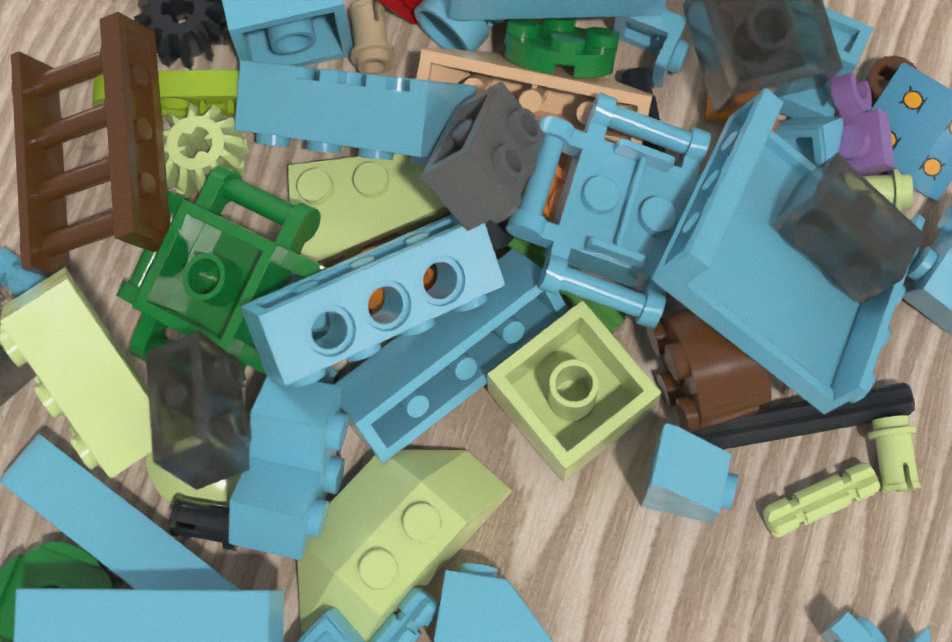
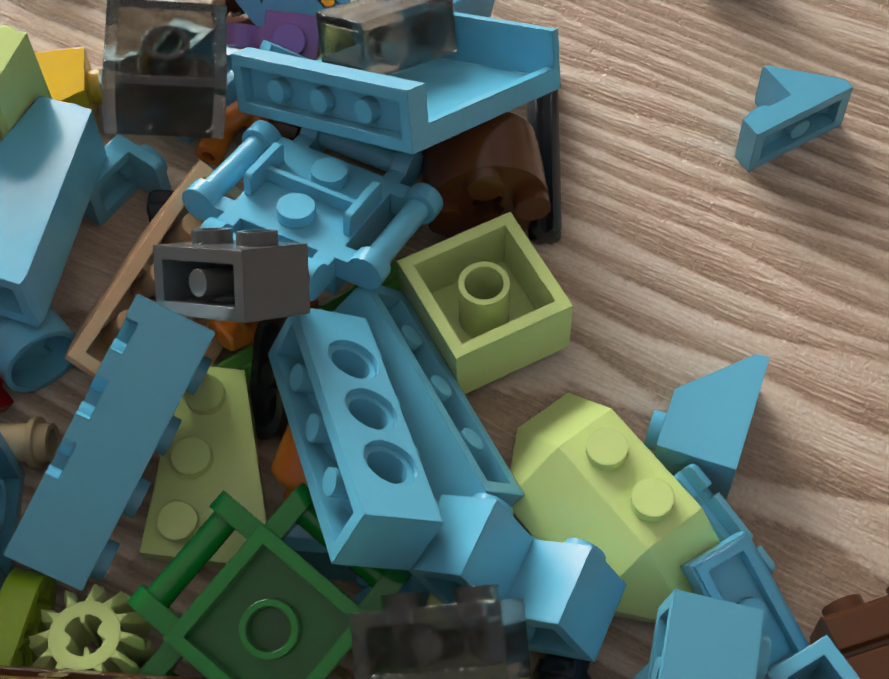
camera: 80 degrees left, 15 degrees down
green plate [503,17,620,78] -> none
medium azure slope [641,423,738,524] -> none
yellowish green axle [762,462,880,537] -> none
yellowish green pin [868,415,922,493] -> none

